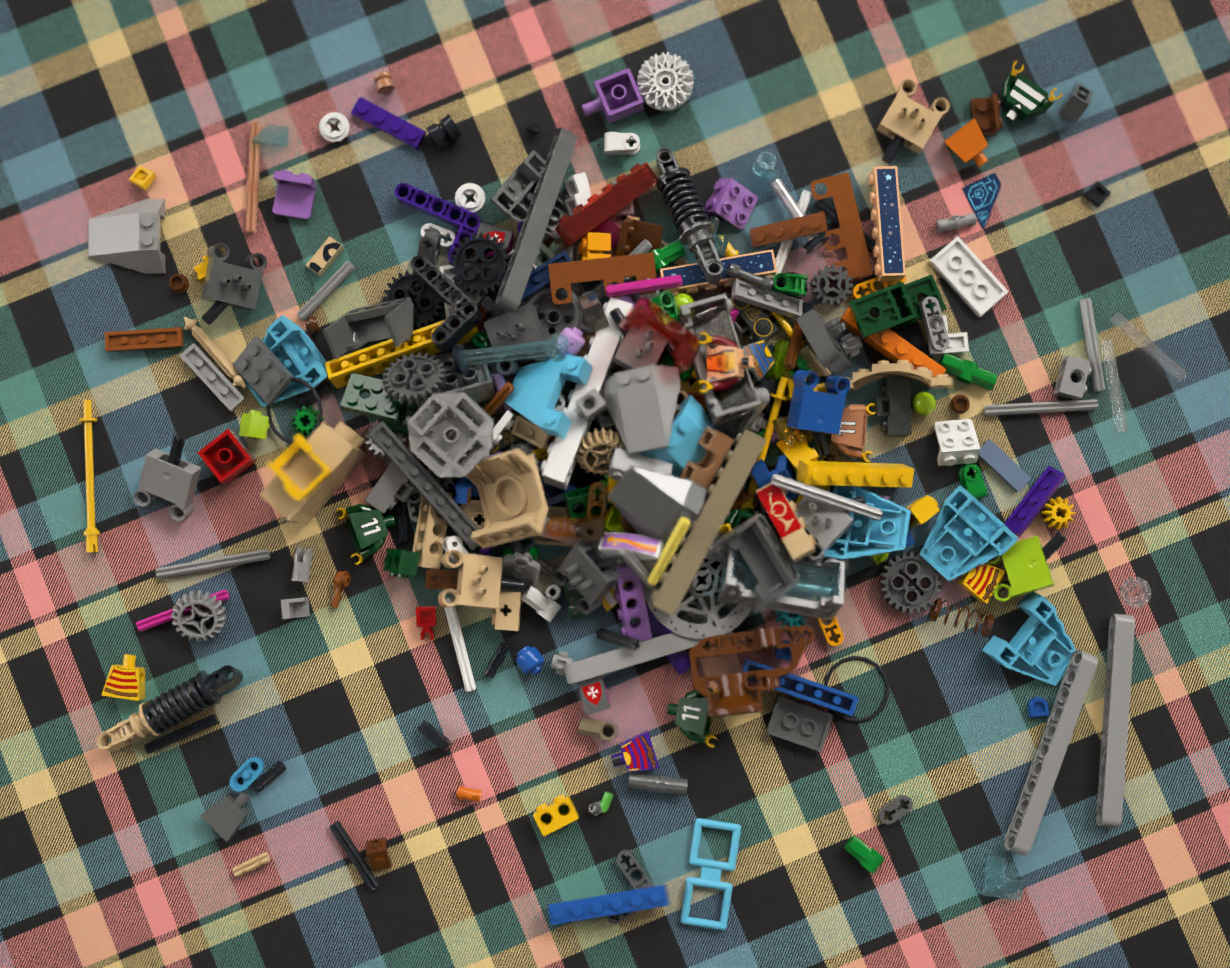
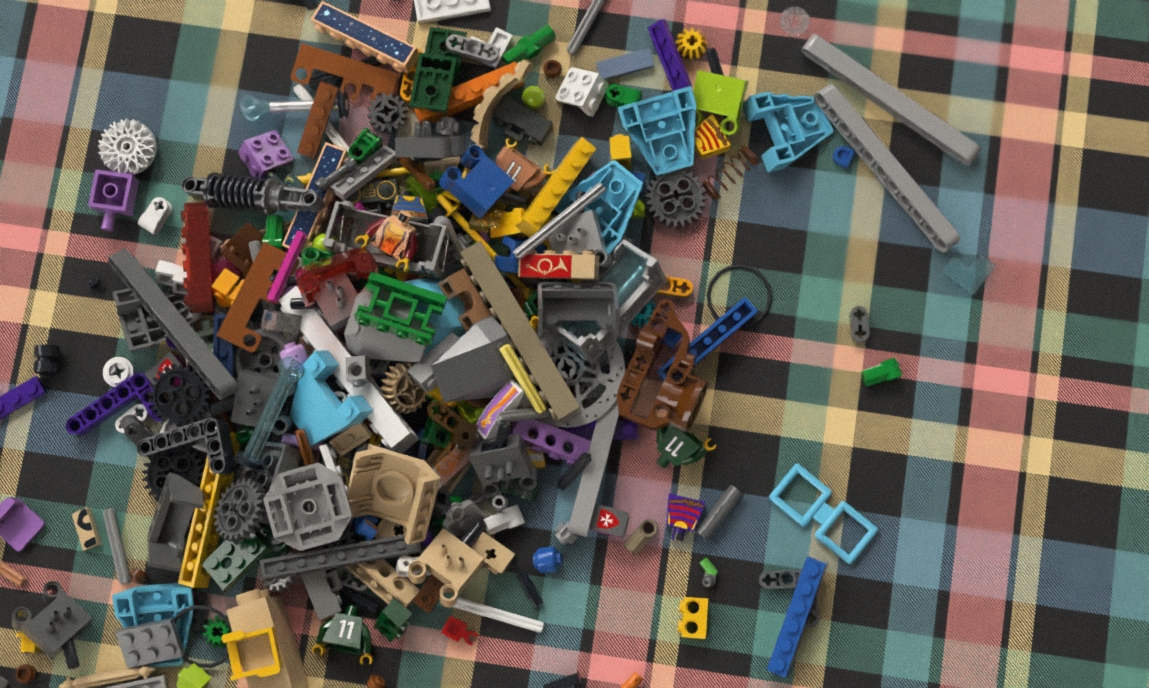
camera: 50 degrees left, 5 degrees down
dark grey plate [766,696,834,752] -> none
none -> green fence [354,271,447,346]

